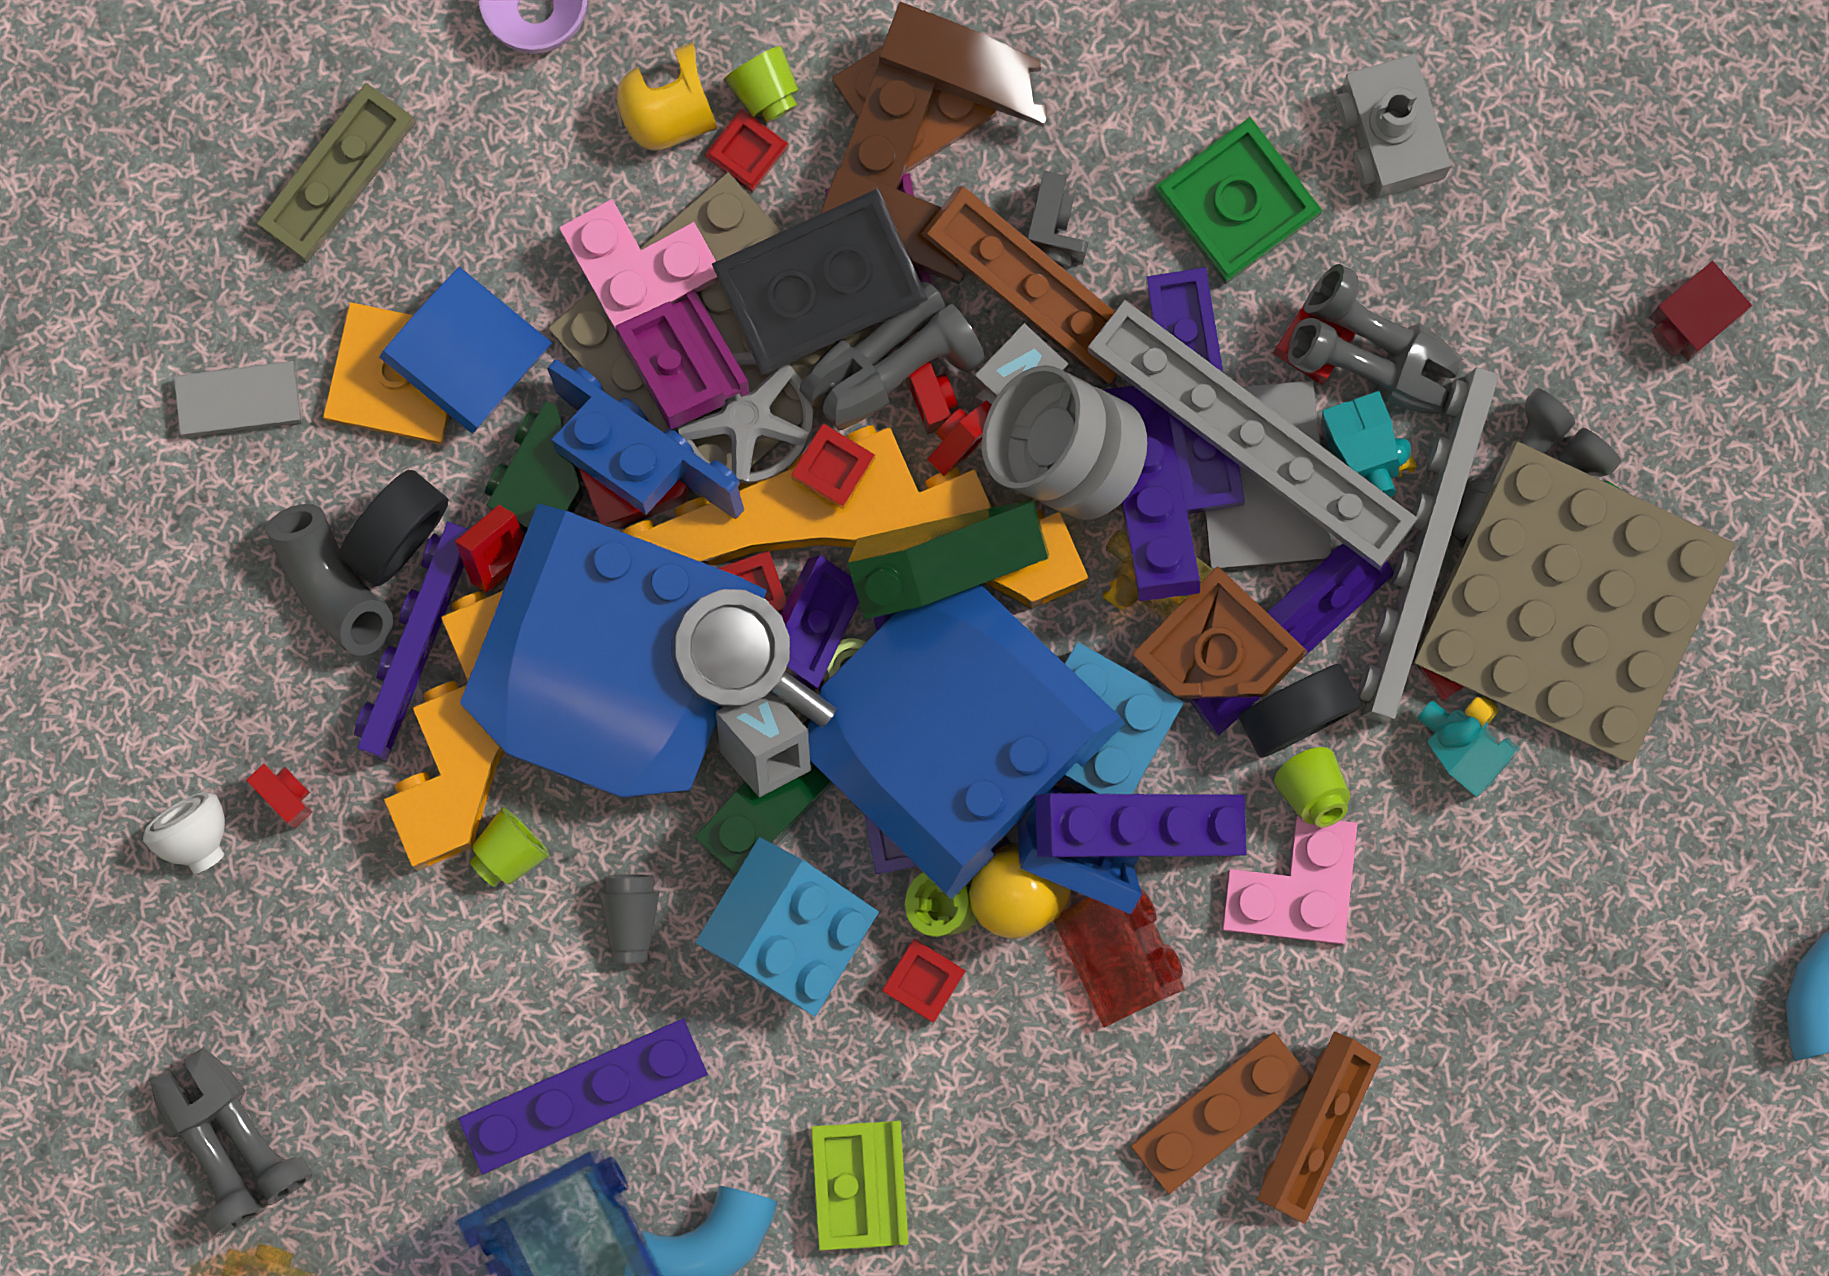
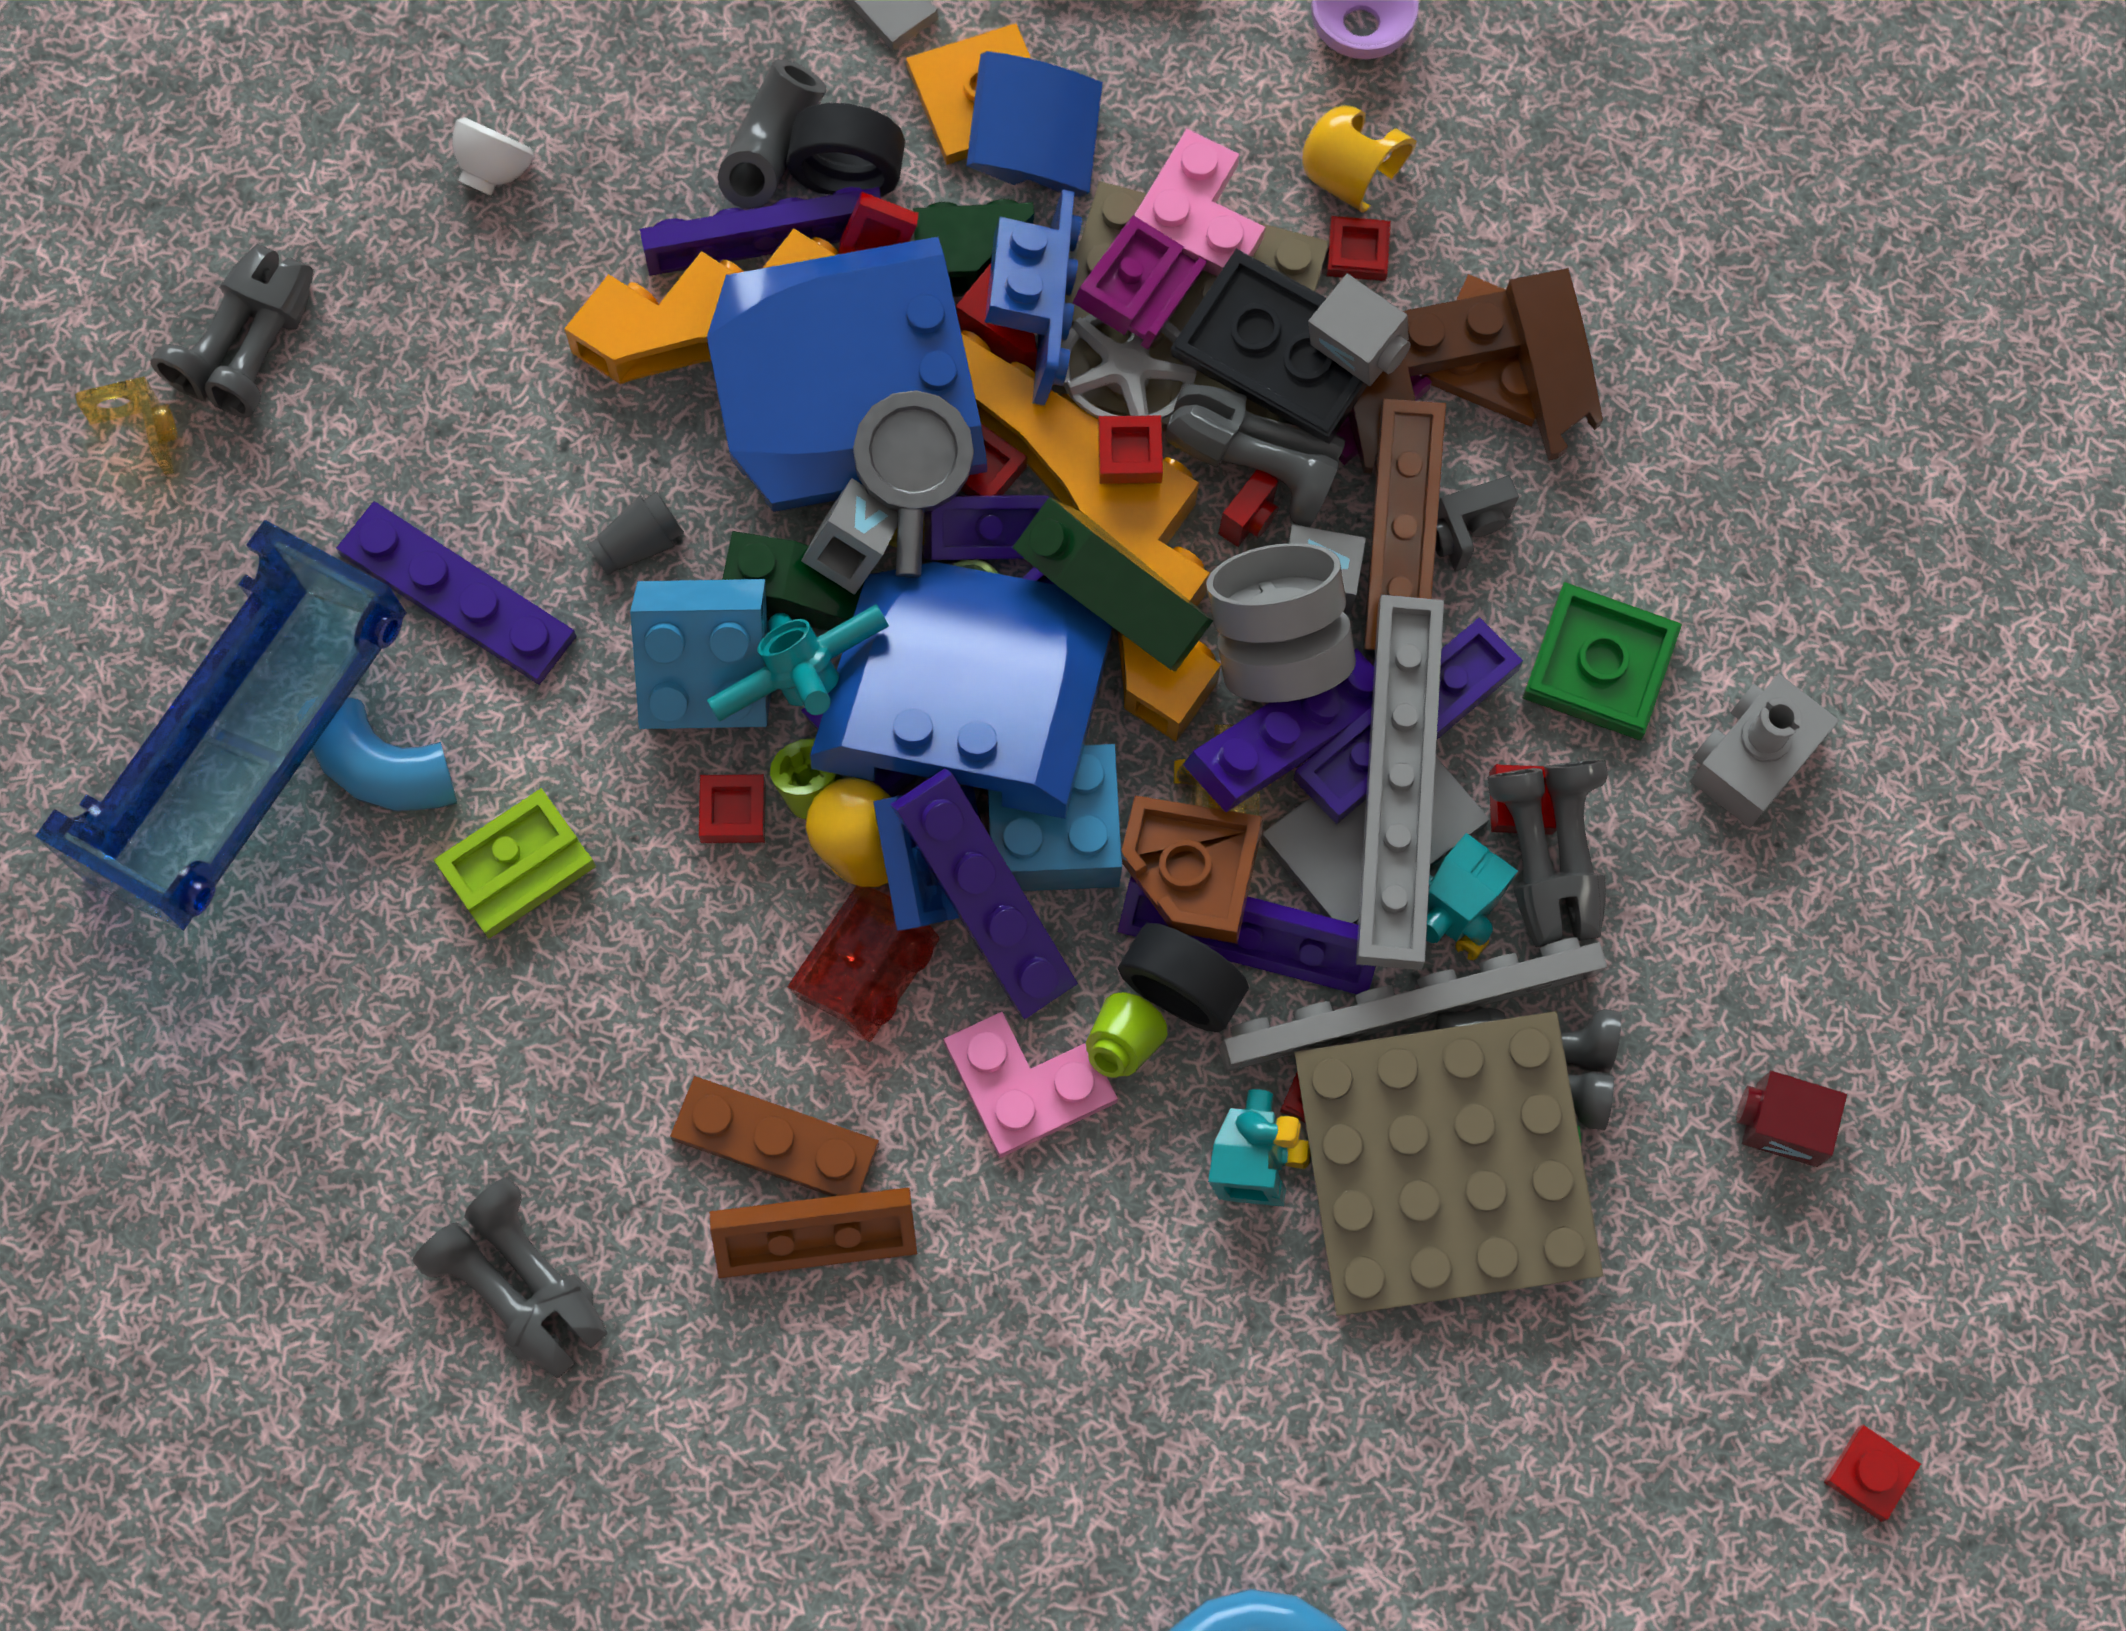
camera: 55 degrees right, 10 degrees down
red plate [246,763,313,829] -> none
lime hat [469,807,550,887] -> none
lime hat [724,45,800,123] -> none
red plate [927,400,992,476] -> none
none -> teal bar [707,604,889,721]
none -> light grey brick [1308,273,1410,386]

